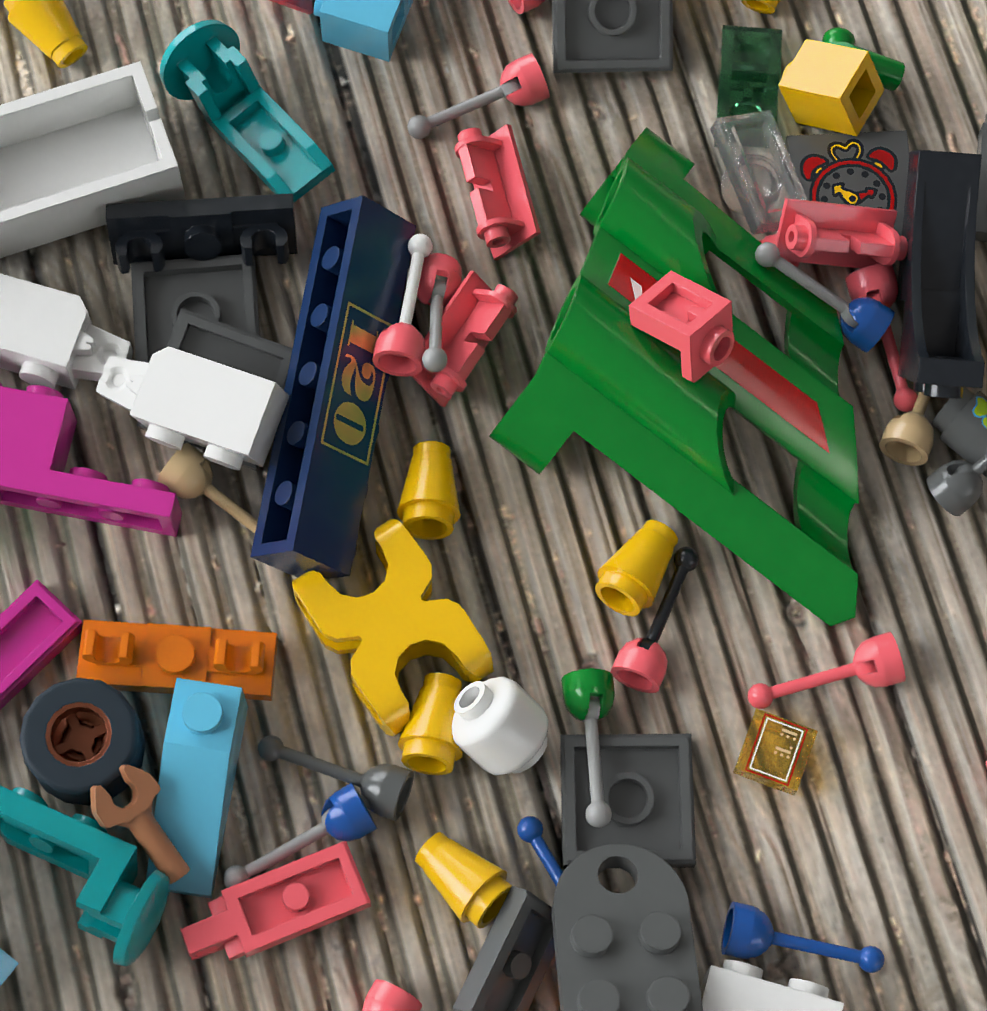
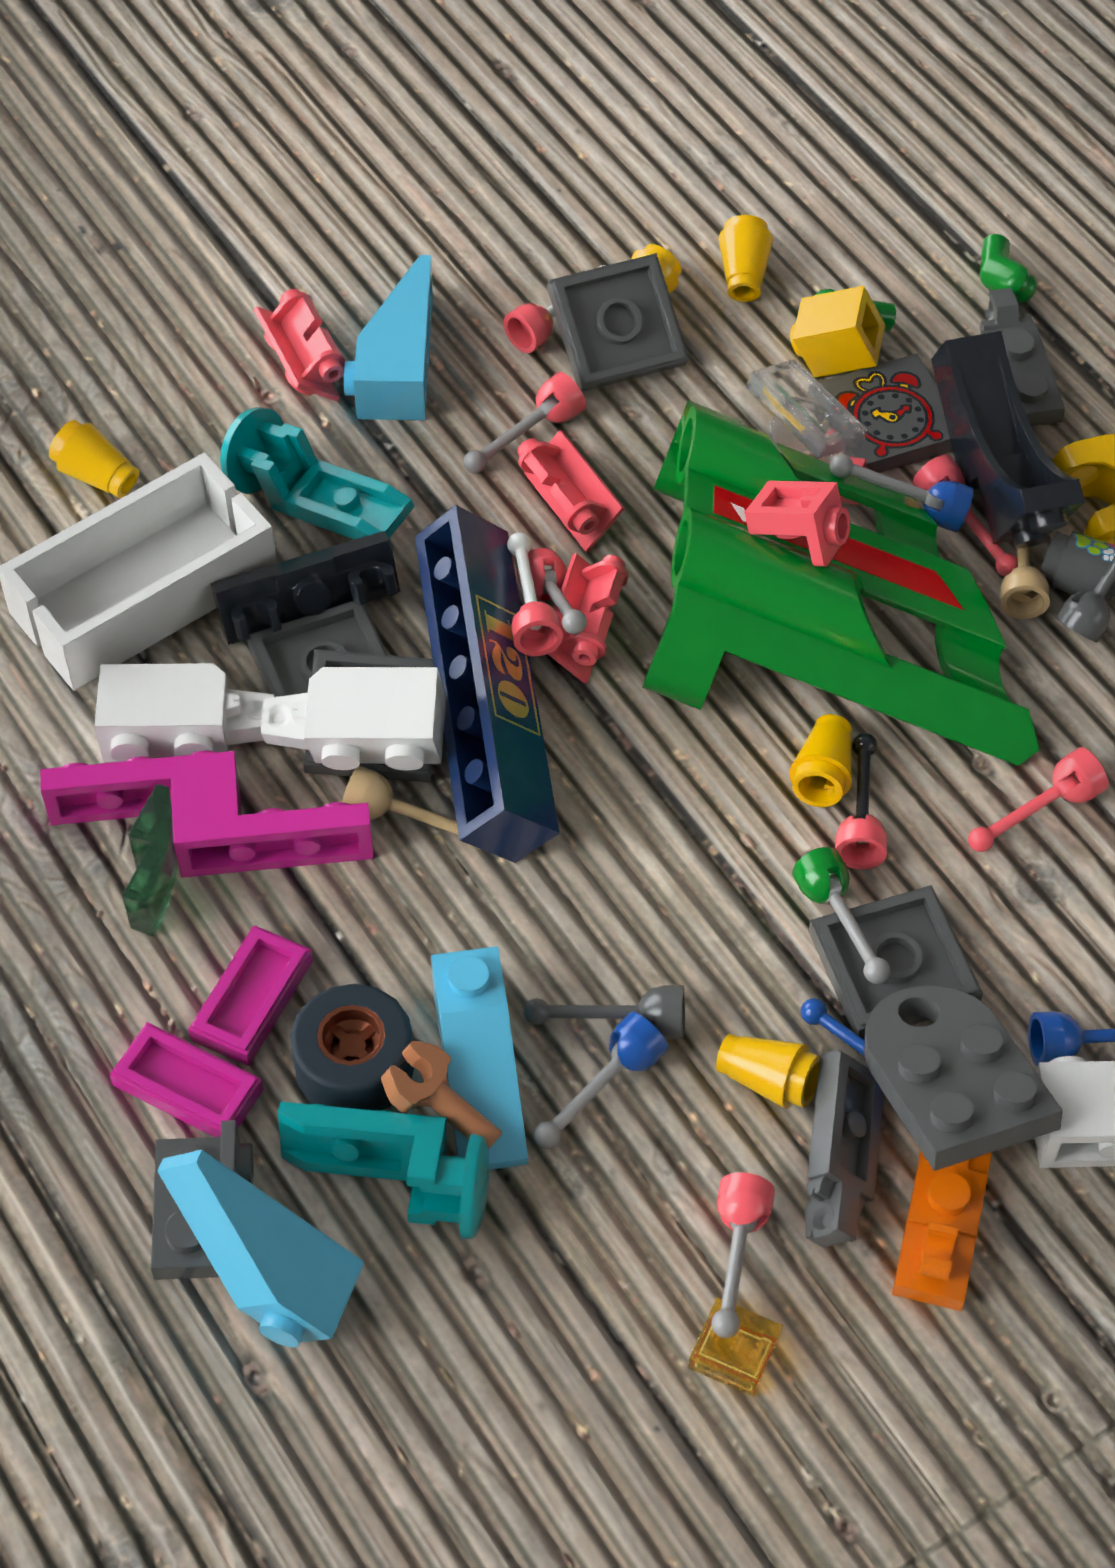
camera: 15 degrees left, 15 degrees down
orange plate [76,619,278,701] -> none
coral hinge [180,841,371,961] -> none
yellow piece [292,519,494,737] -> none
yellow cone [397,441,461,540] -> none
yellow cone [398,673,463,775] -> none
white head [452,677,549,775] -> none
clear green slope [714,25,782,152] -> none
clear yellow tile [733,708,818,796] -> none
coral hinge [775,198,908,269] -> none

